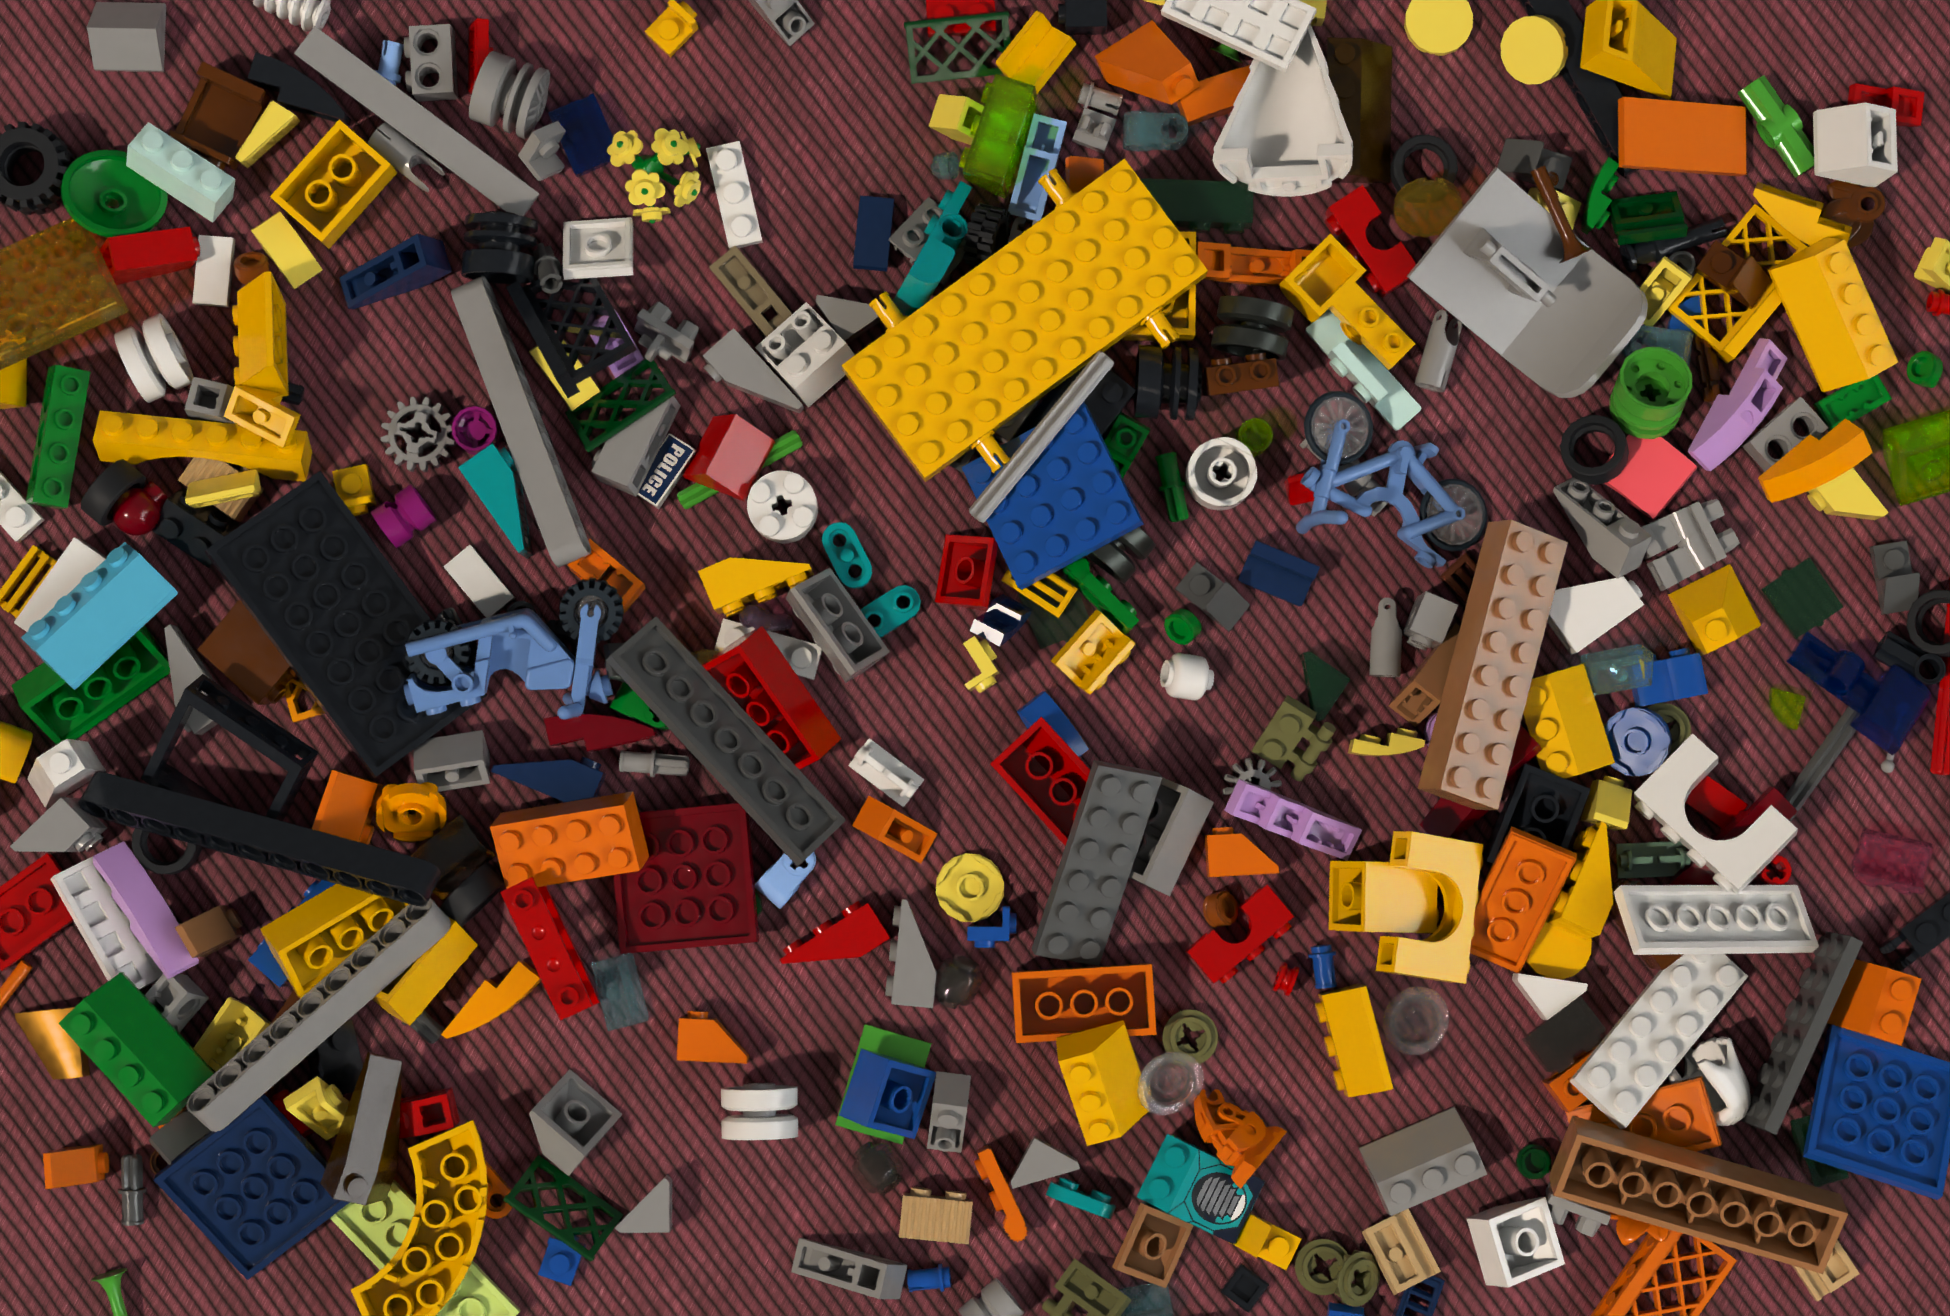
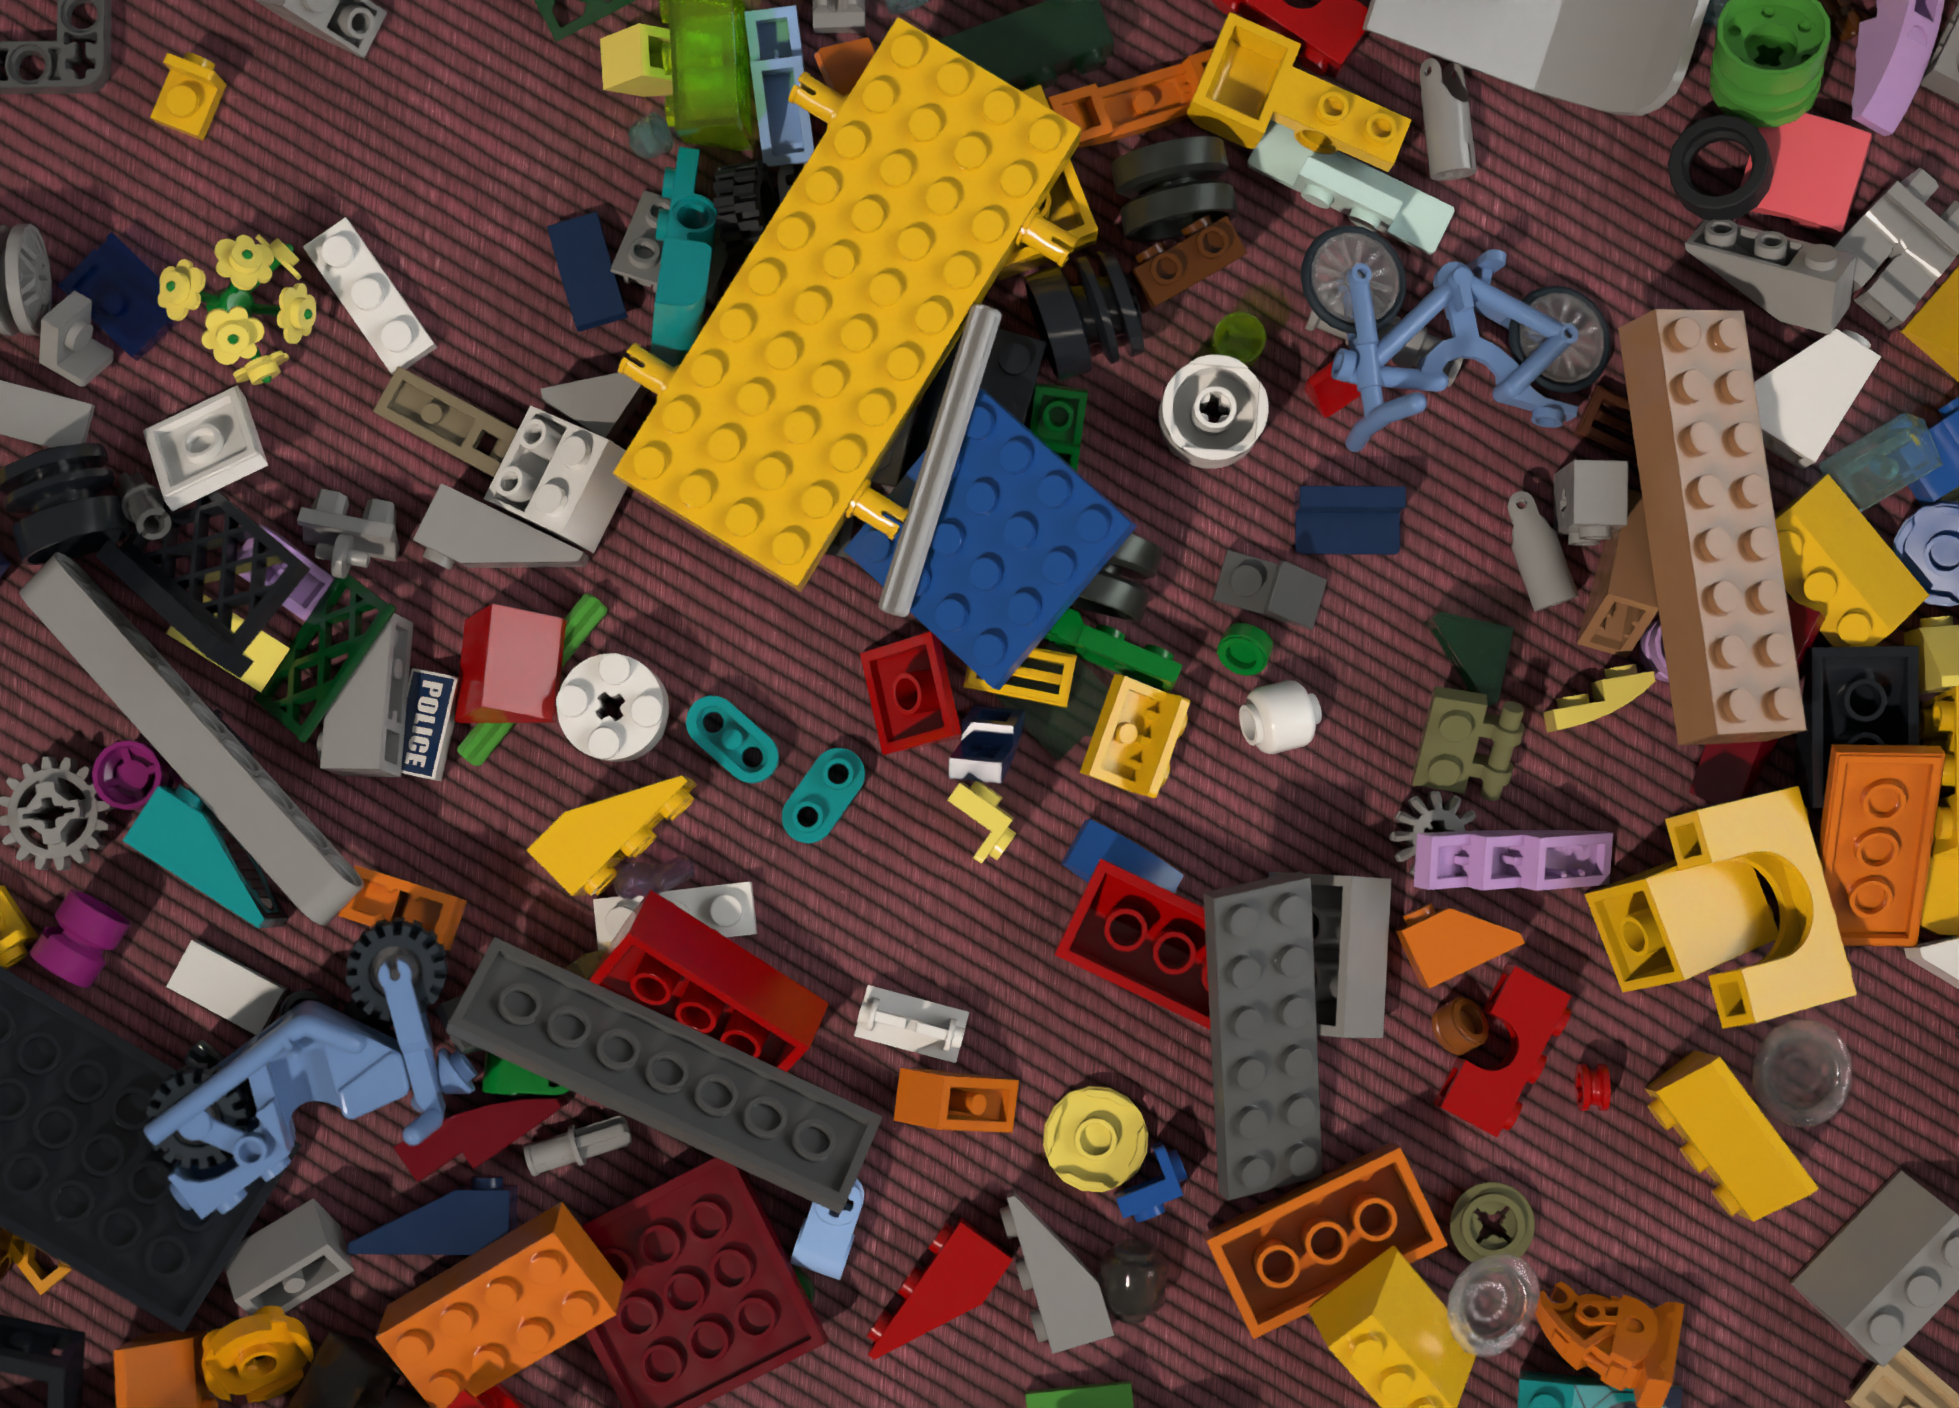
camera: 20 degrees left, 0 degrees up
light grey slope [786,568,890,683] -> none
green axle [1155,452,1189,522] -> none
blue pin [1308,944,1338,989] -> none

